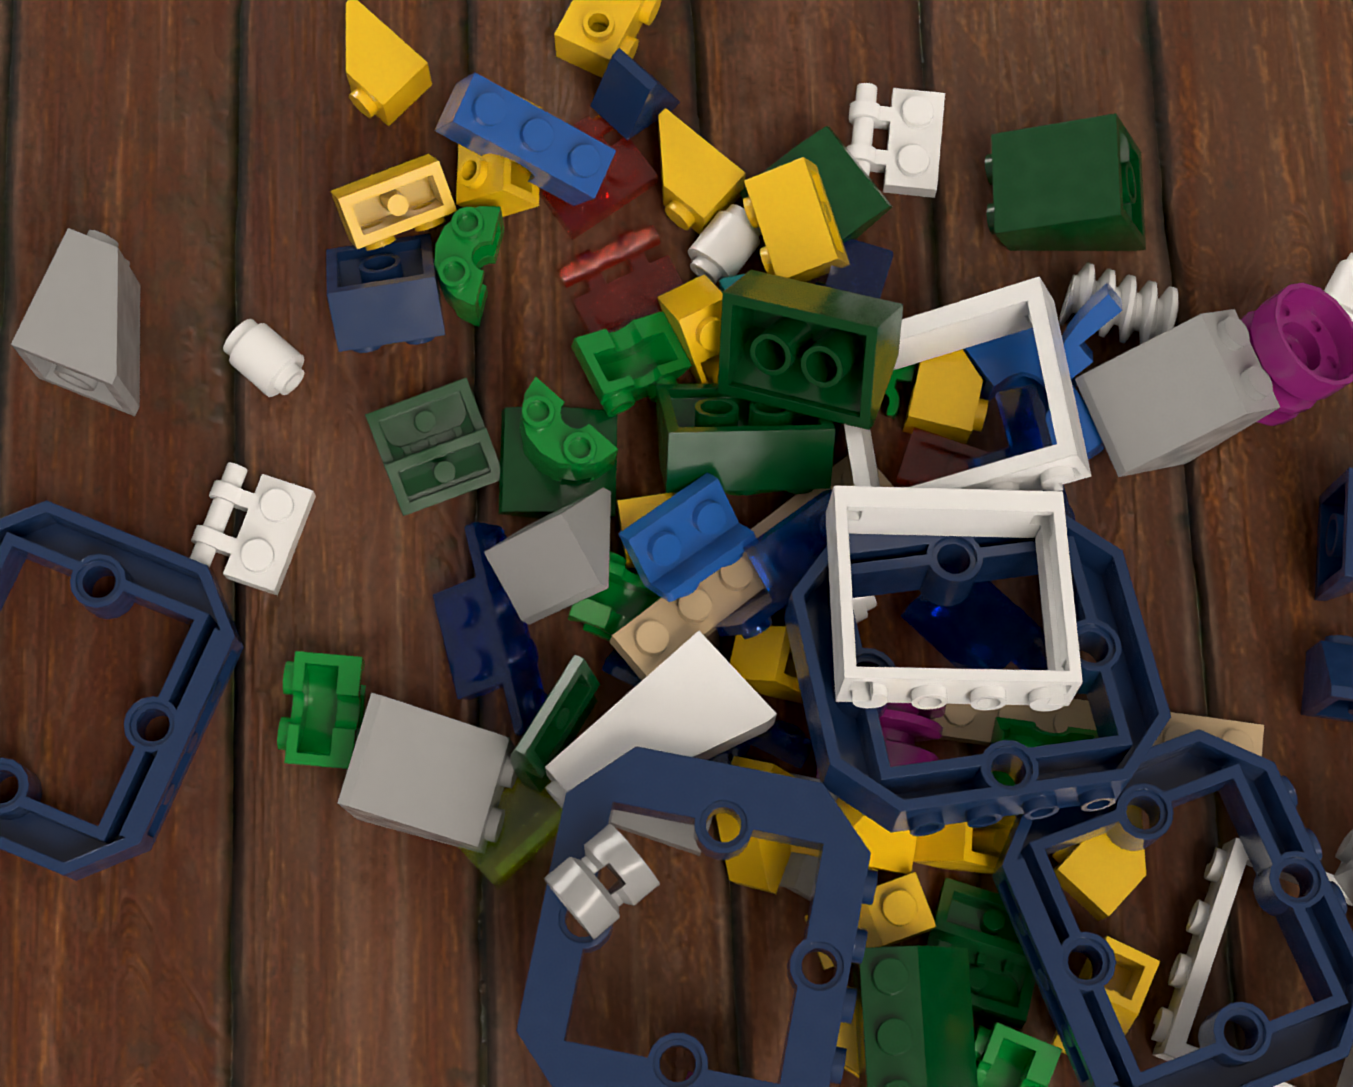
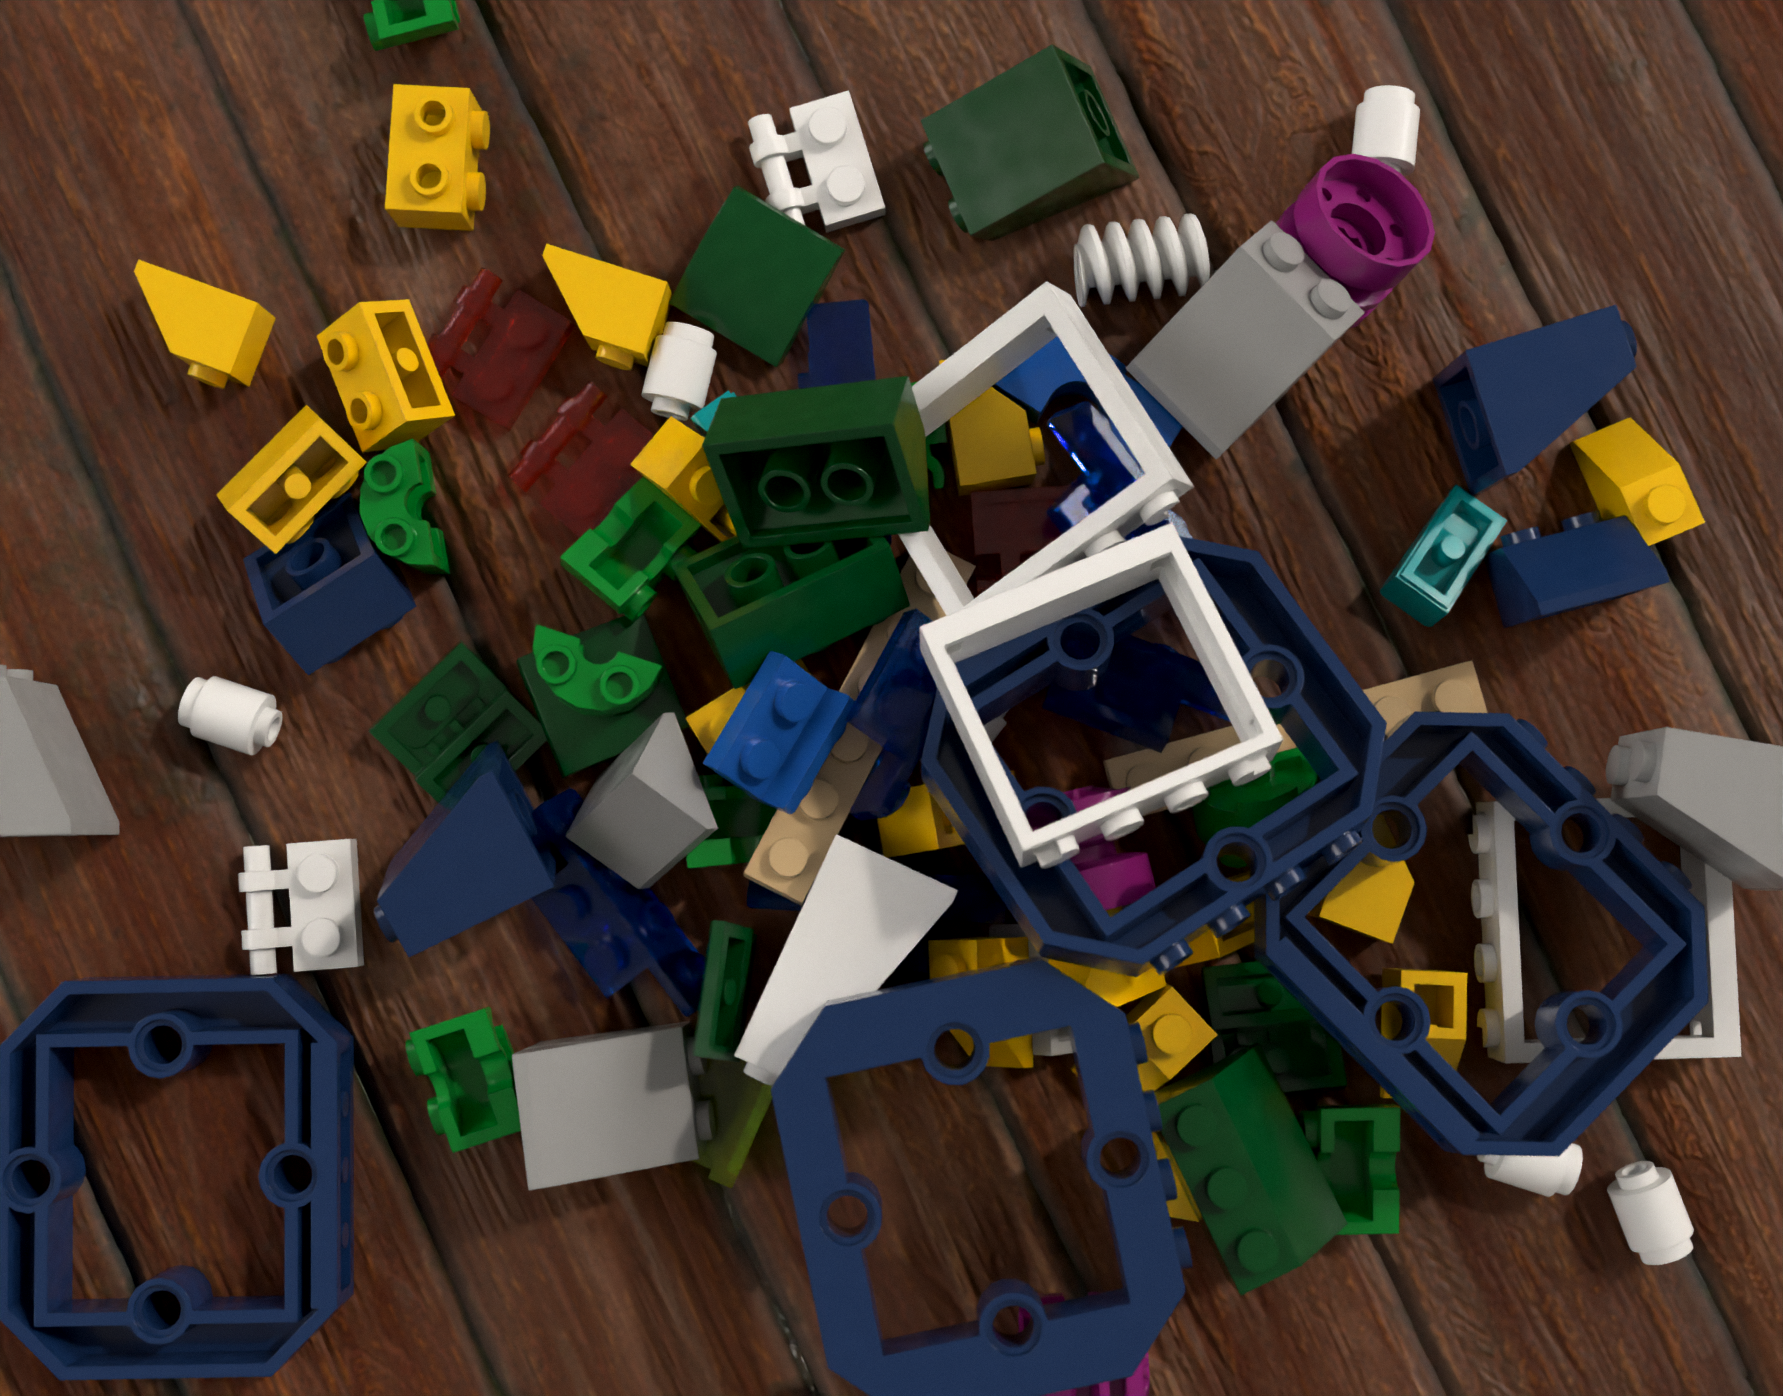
camera: 20 degrees left, 10 degrees up
blue arch [434,72,616,206] -> none
light grey wheel [544,824,660,940] -> none
dark blue slope [590,48,680,140] -> none
yellow brick [743,157,850,282] -> none
blue slope [1062,283,1123,379] -> none
none -> dark blue slope [374,740,557,957]
none -> teal slope [1380,484,1508,627]

